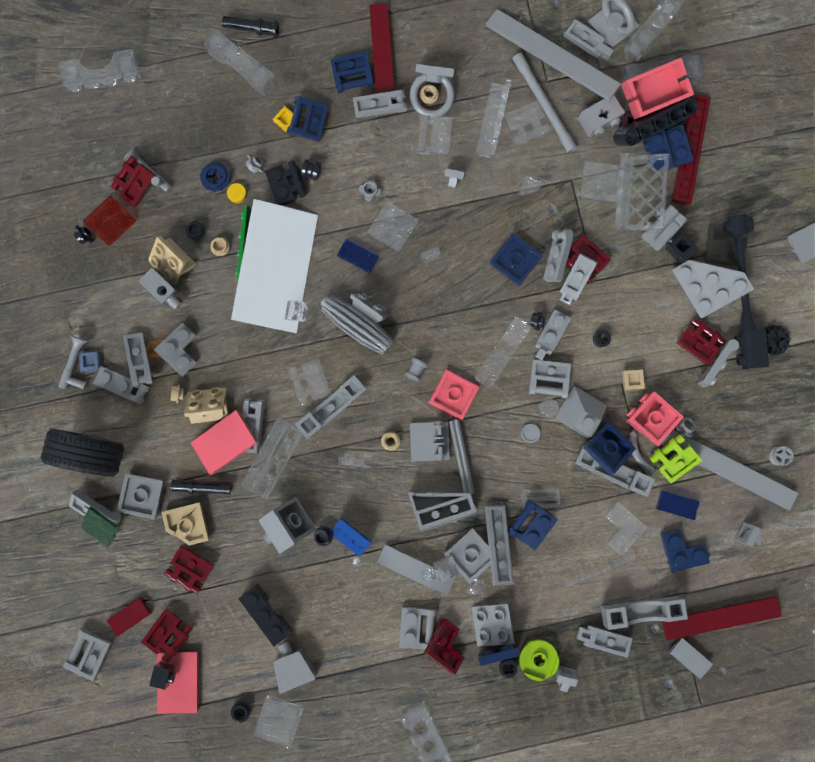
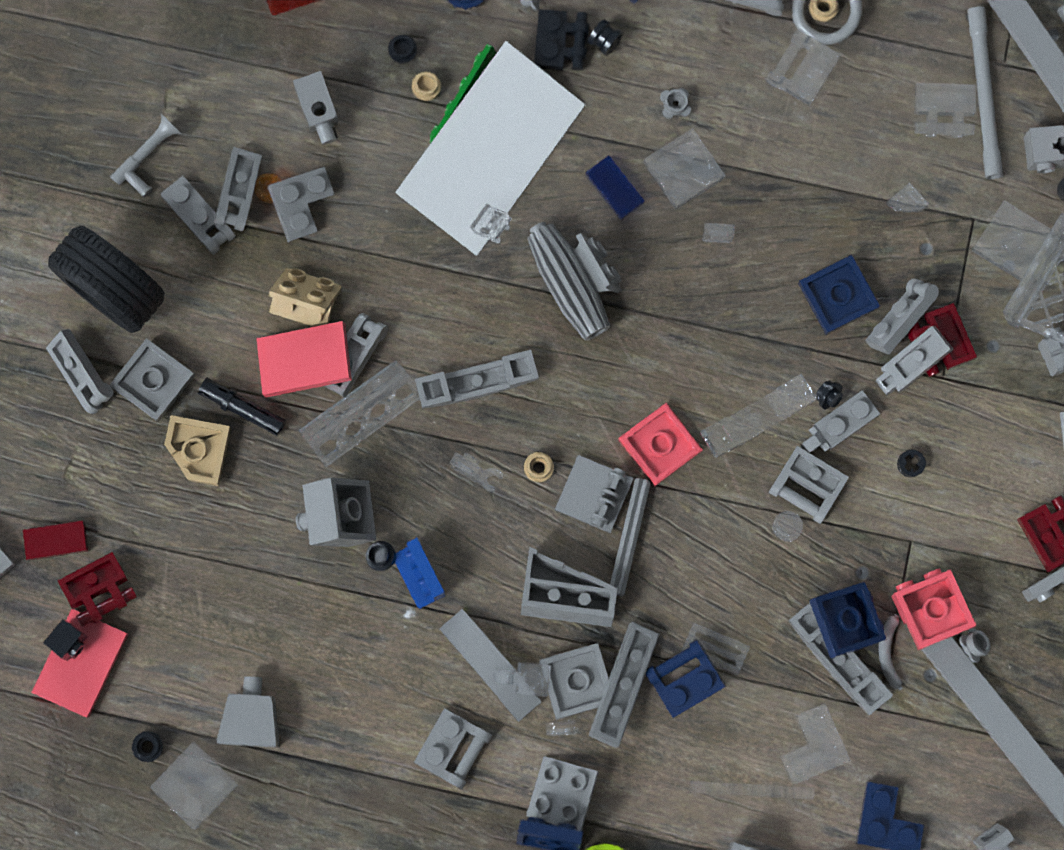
camera: 25 degrees right, 5 degrees down
sand blue tile [79,351,101,372] -> none
clear green piece [81,506,118,547] -> none
tan bracket [148,236,196,286] -> none
dark red plate [164,546,215,594] -> none
tan plate [171,385,184,403] -> none
yellow tile [227,183,247,203] -> none
black arch [238,584,293,647] -> none
clear plate [289,359,332,405] -> none
light grey bush [404,358,428,382] -> none
dark red plate [423,618,465,675] -> none
light grey tile [444,168,465,188] -> none
clear fence [475,79,511,159] -> none
light grey piece [521,424,540,443] -> none
light grey slope [554,386,607,438] -> none
tan plate [622,369,645,391] -> none
lime plate [649,434,703,483] -> none
clear blue tile [656,490,700,520] -> none

